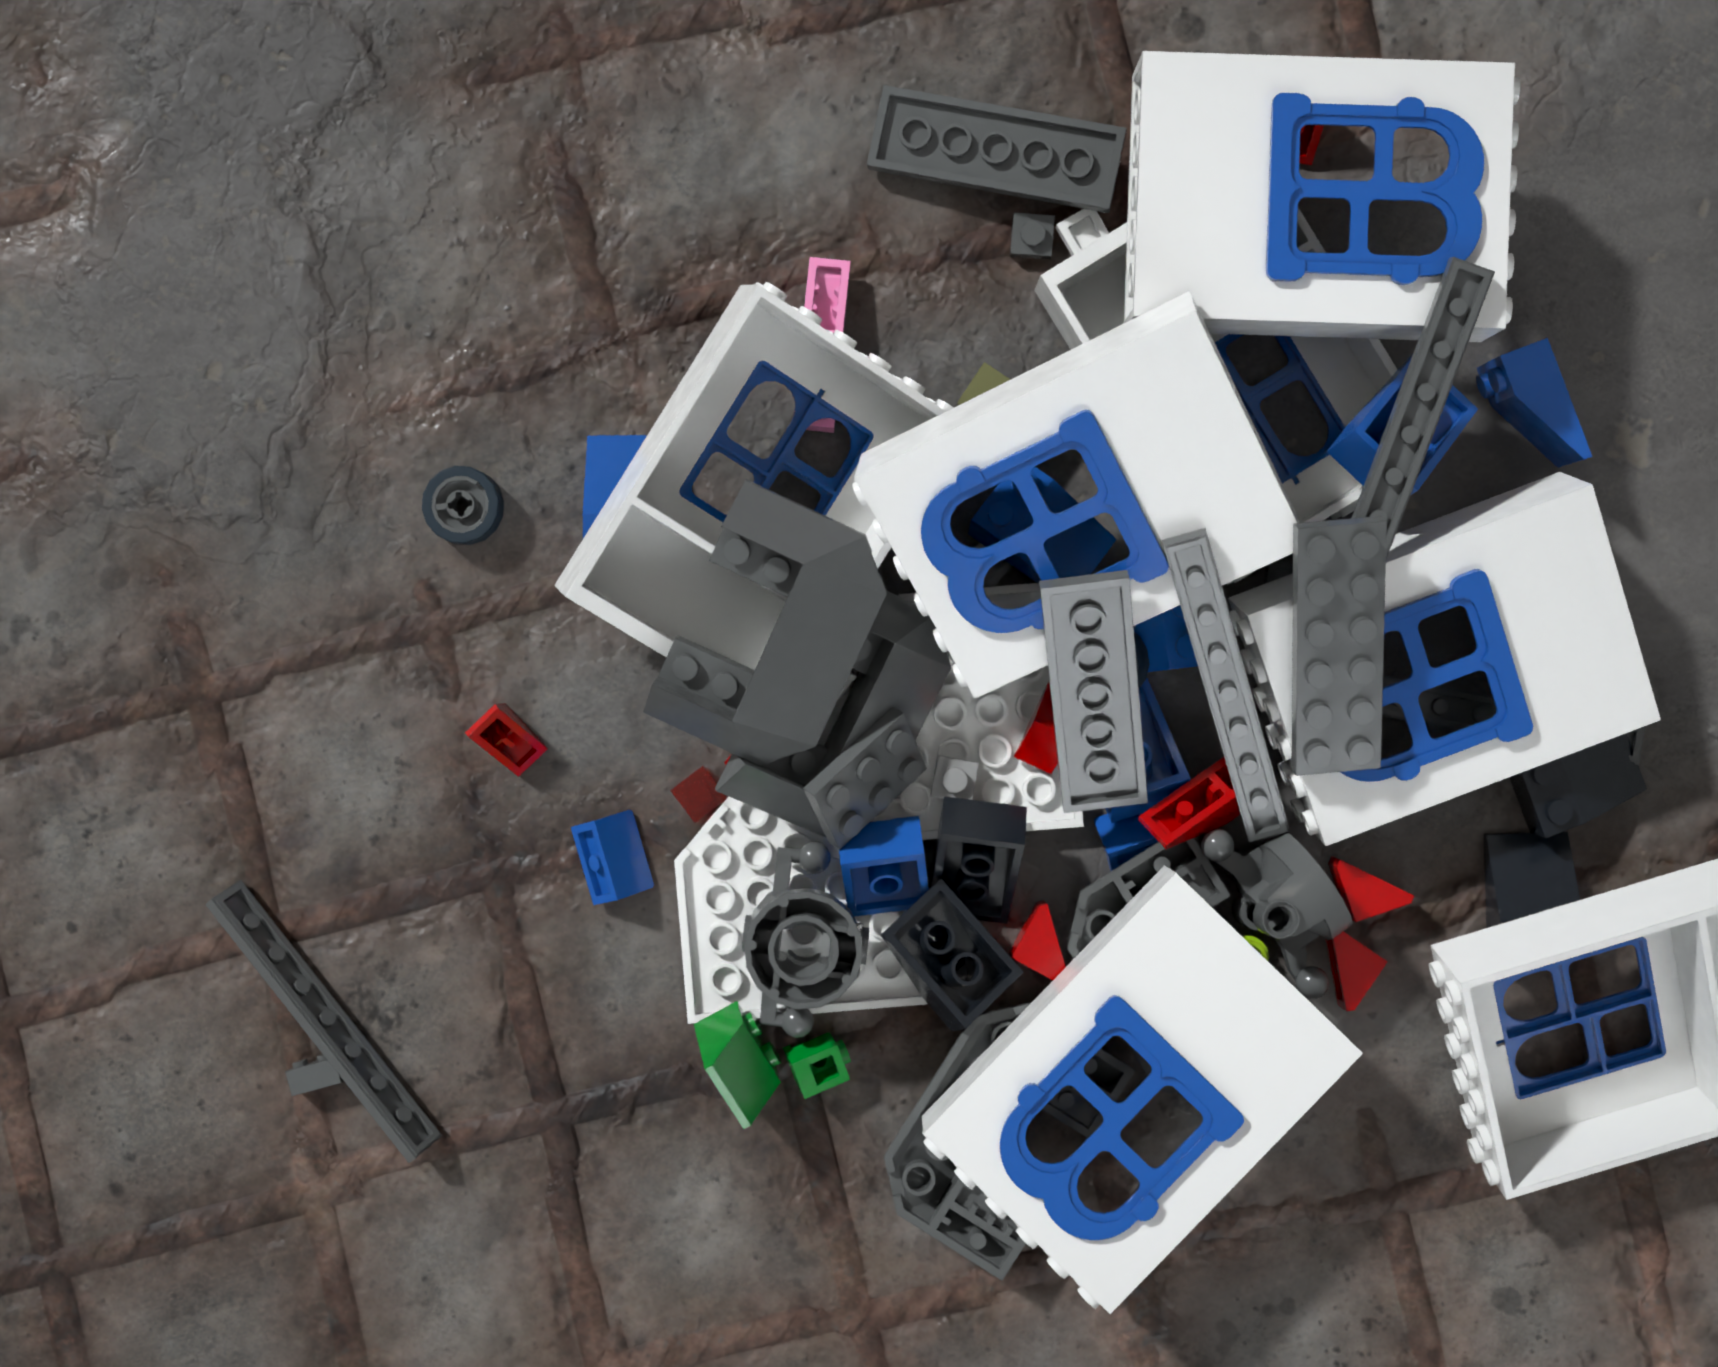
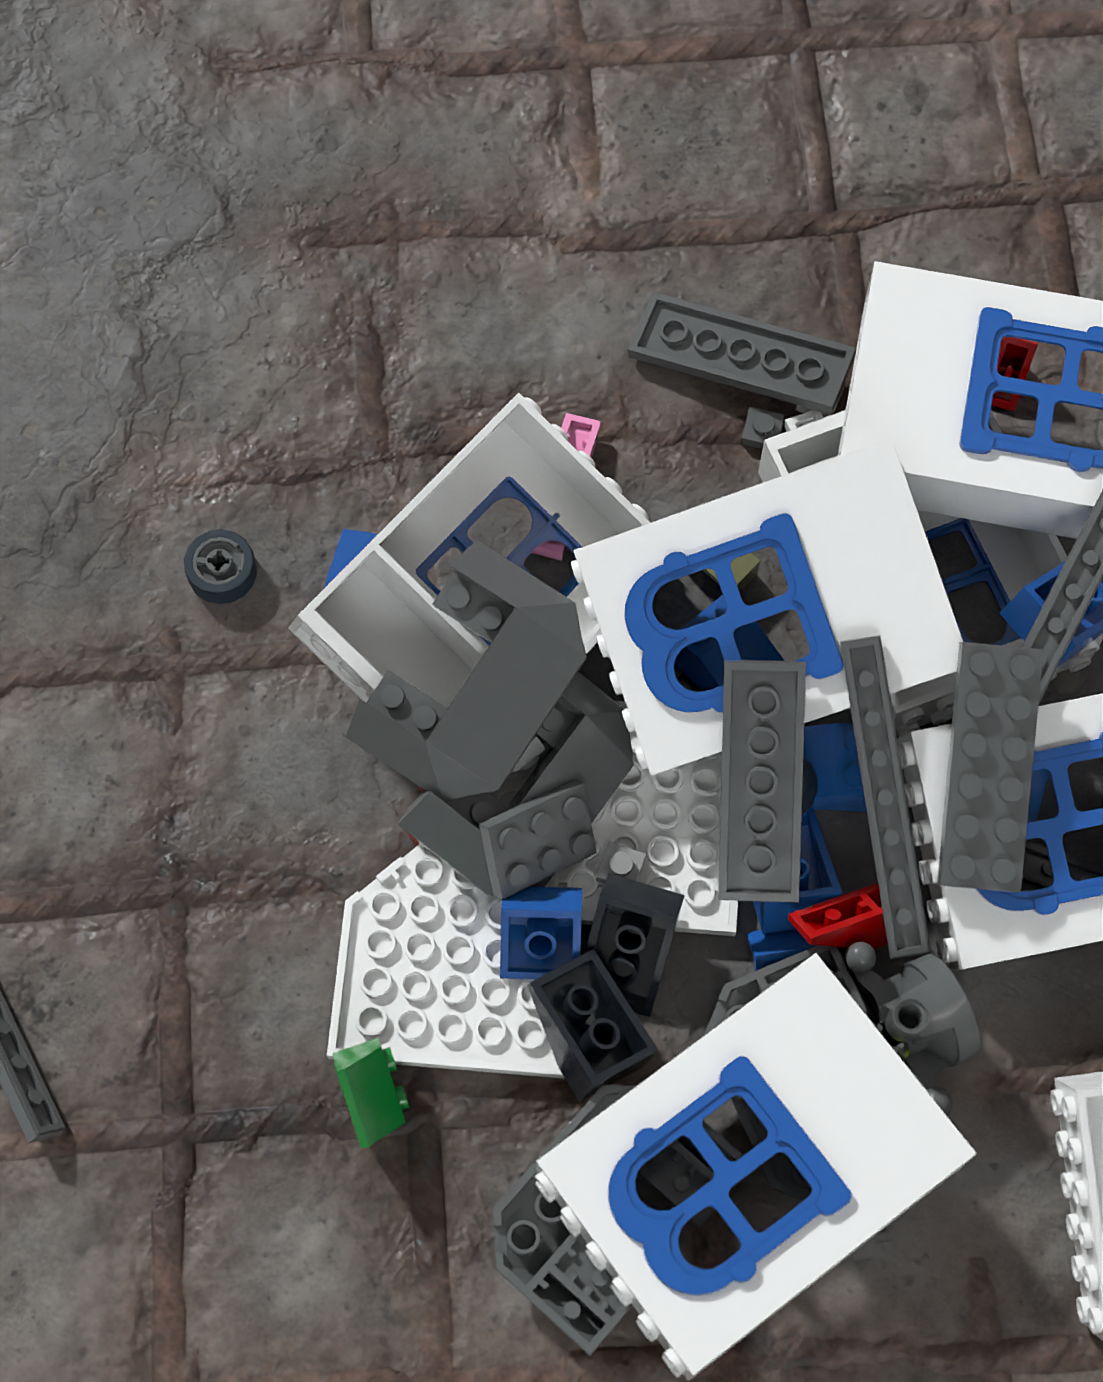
camera: 10 degrees right, 20 degrees down
red slope [465,703,548,777] -> none
blue panel [571,810,654,905] -> none
clear red plate [670,765,728,823] -> none
dark grey piece [742,841,870,1038] -> none
green brick [783,1032,851,1099] -> none
red slope [1009,900,1066,980] -> none
red slope [1013,682,1058,774] -> none
red slope [1325,931,1388,1012] -> none
red slope [1328,856,1415,922] -> none

